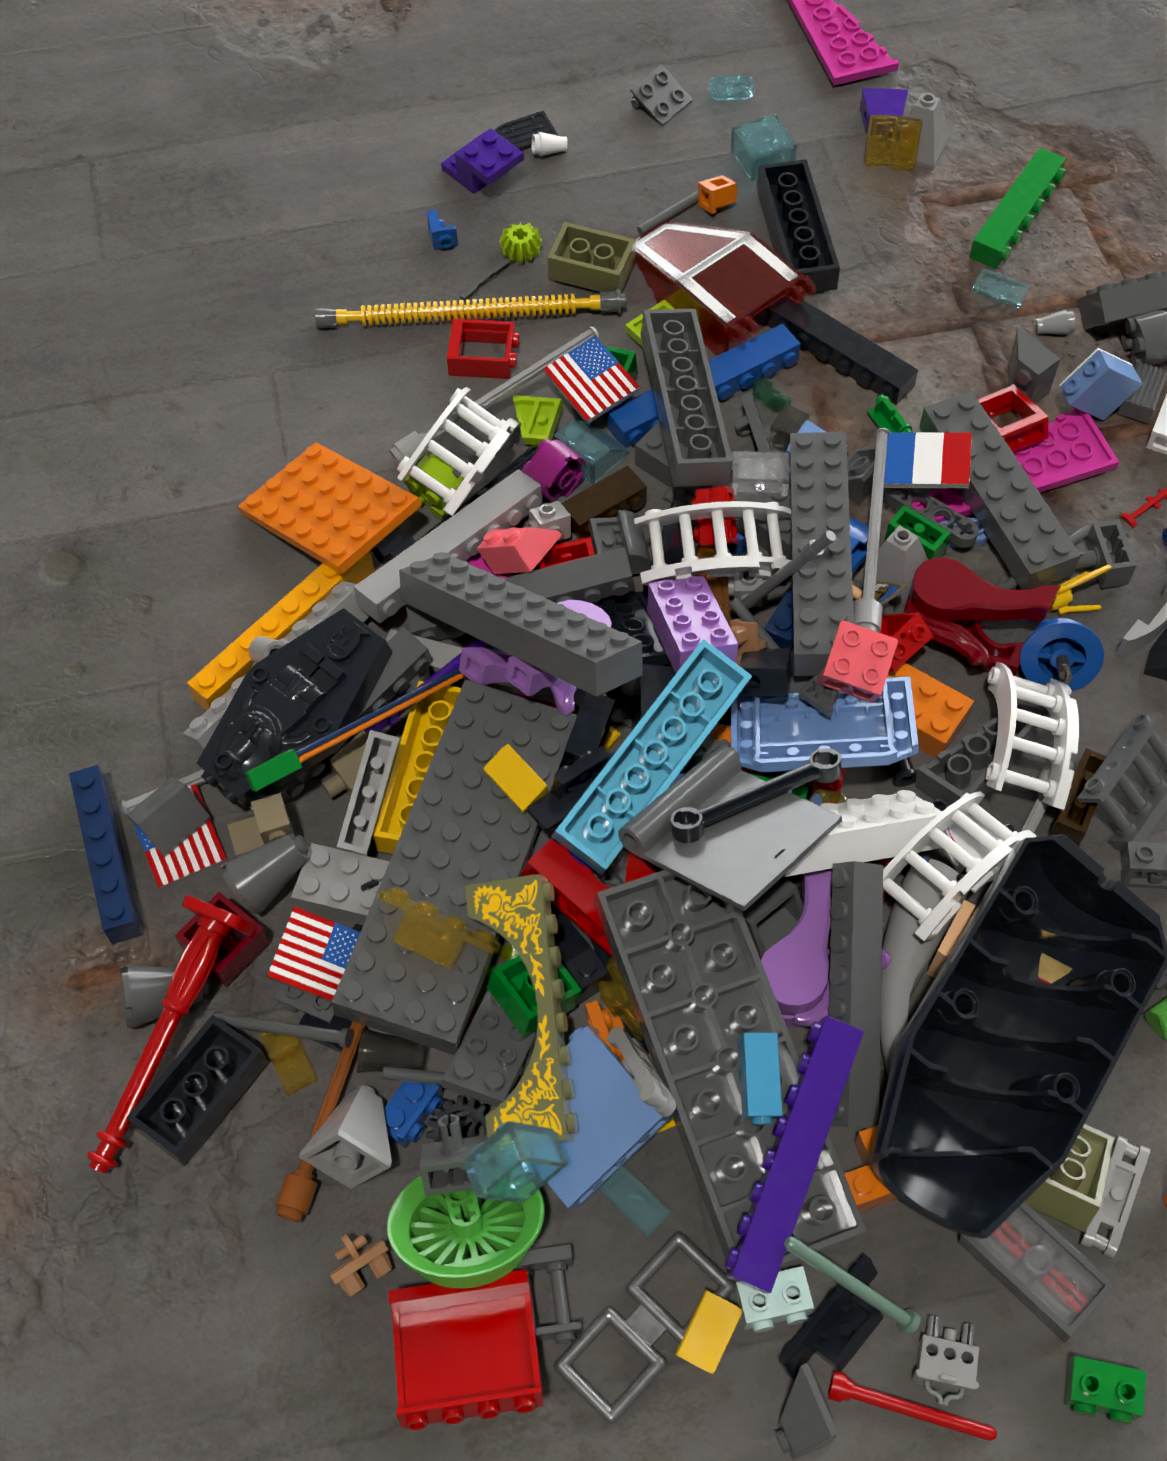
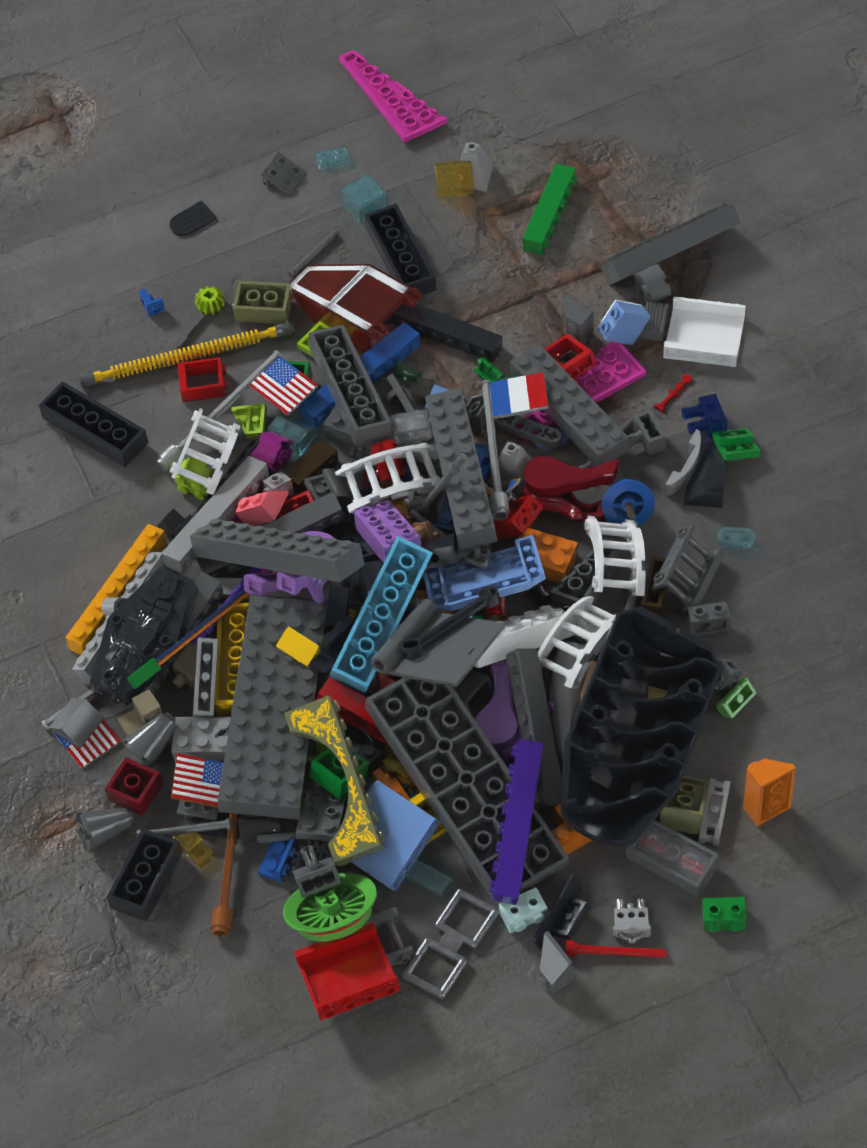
camera: 10 degrees left, 5 degrees down
dark blue brick [69,765,142,945] -> none
red piece [87,894,255,1174] -> none
orange plate [237,442,422,574] -> none
light grey slope [299,1085,392,1189] -> none
medium nougat hips [329,1234,393,1297] -> none
clear yellow bracket [378,887,501,969] -> none
dark purple bracket [441,128,524,194] -> none
clear light blue brick [462,1121,569,1203] -> none
white cone [531,132,568,157] -> none
light grey plate [607,1027,676,1117] -> none
yellow slope [675,1290,743,1374] -> none
orange brick [698,175,738,214] -> none
dark azure brick [738,1033,782,1126] -> none
sand green bar [784,1237,921,1335] -> none
coral bracket [816,620,898,703] -> none
dark purple torso [860,88,908,141] -> none
green brick [885,505,951,560] -> none
clear light blue plate [972,268,1031,308] -> none
light grey cone [1035,309,1075,335] -> none
yellow plant [1050,564,1111,615] -> none
none -> black brick [39,381,149,467]

